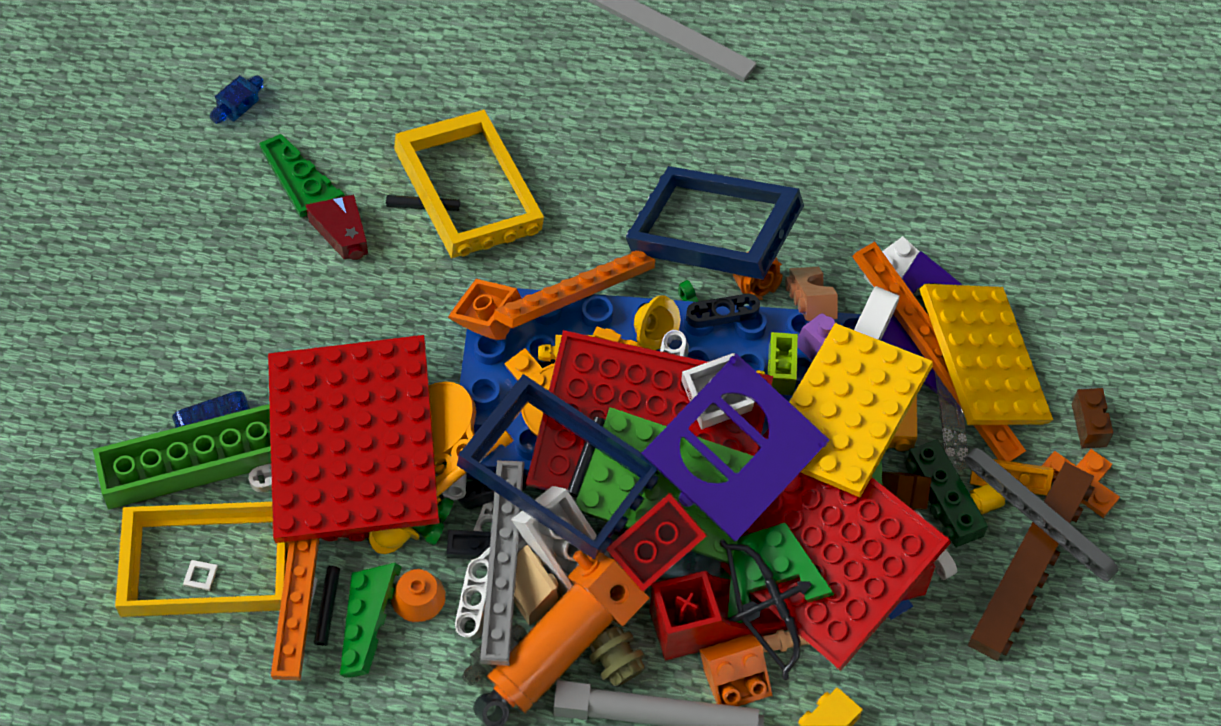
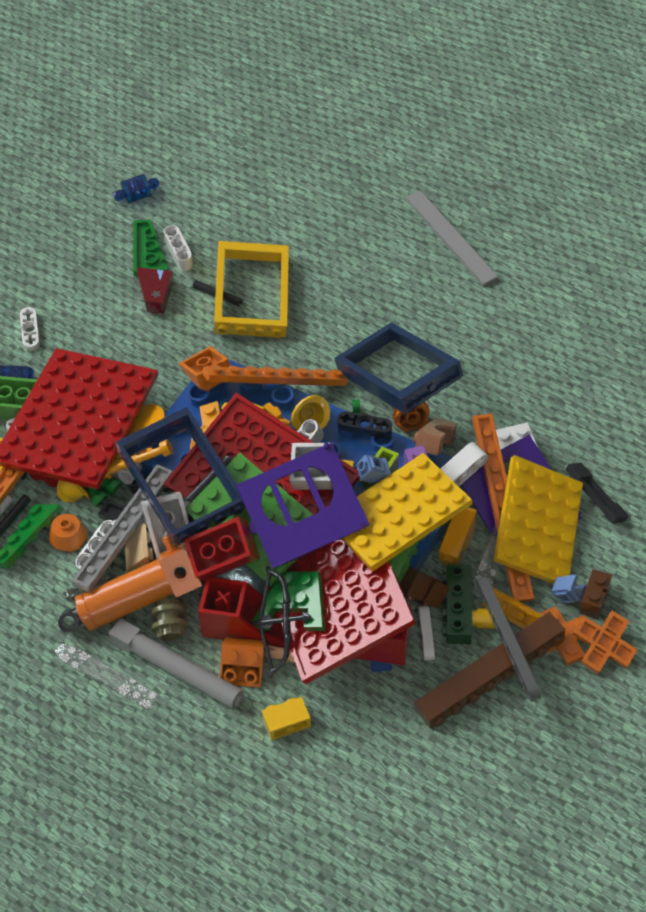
camera: 30 degrees right, 5 degrees down
none -> white beam [20,307,40,351]
none -> white beam [164,225,193,271]
none -> medium blue window [356,454,391,484]
none -> medium blue window [552,574,587,603]
none -> black container [565,462,629,524]
none -> orange plate [572,611,638,674]

